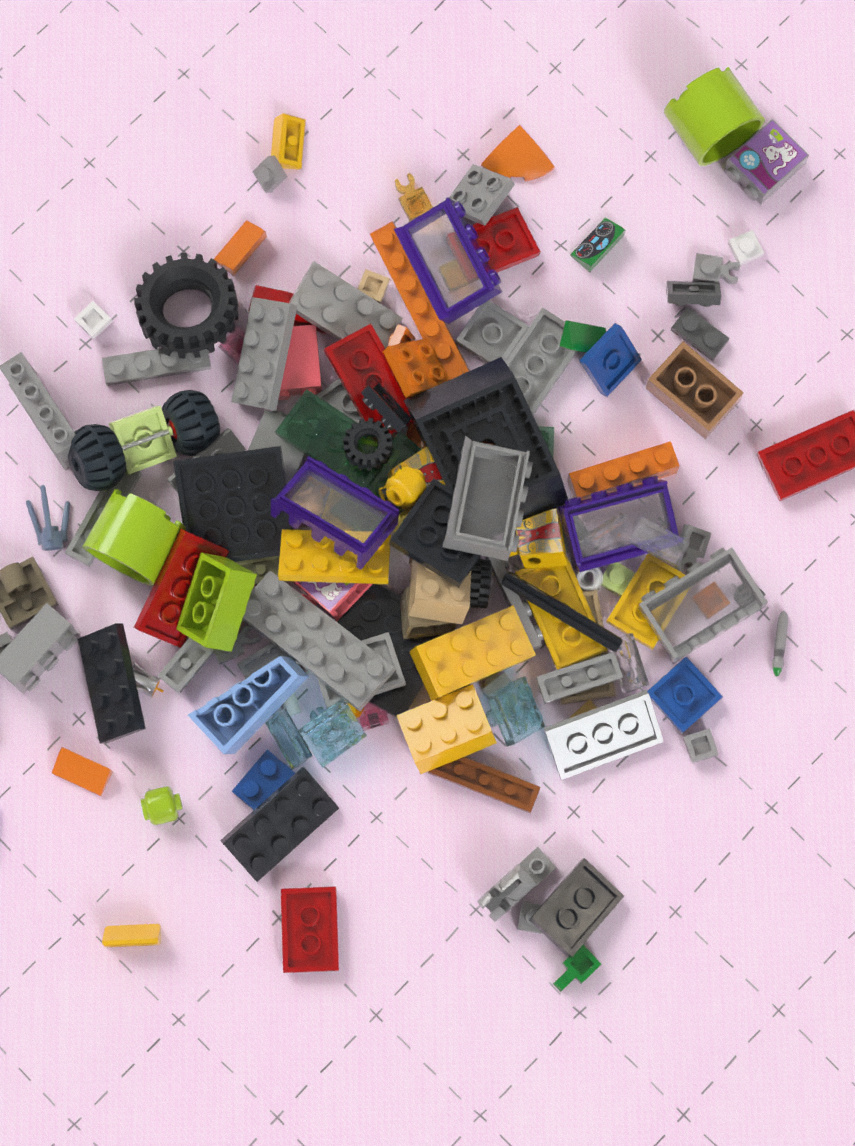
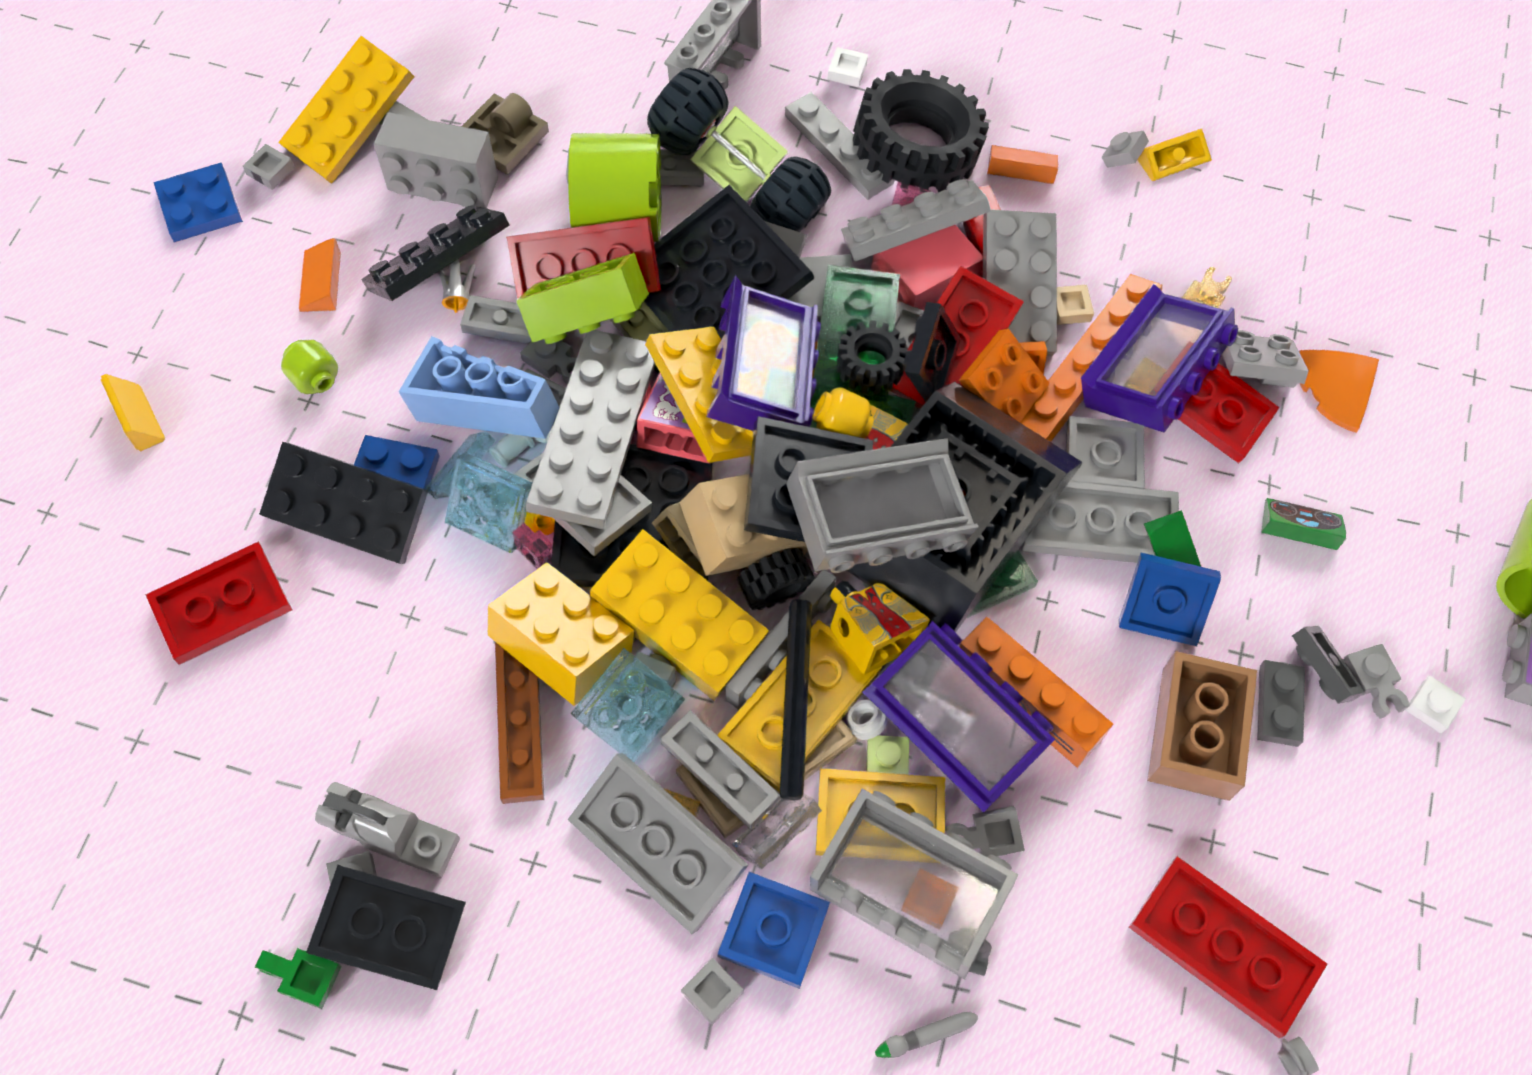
camera: 60 degrees right, 15 degrees down
sand blue plant [26,485,70,551] -> none
clear plate [628,517,690,567] -> none

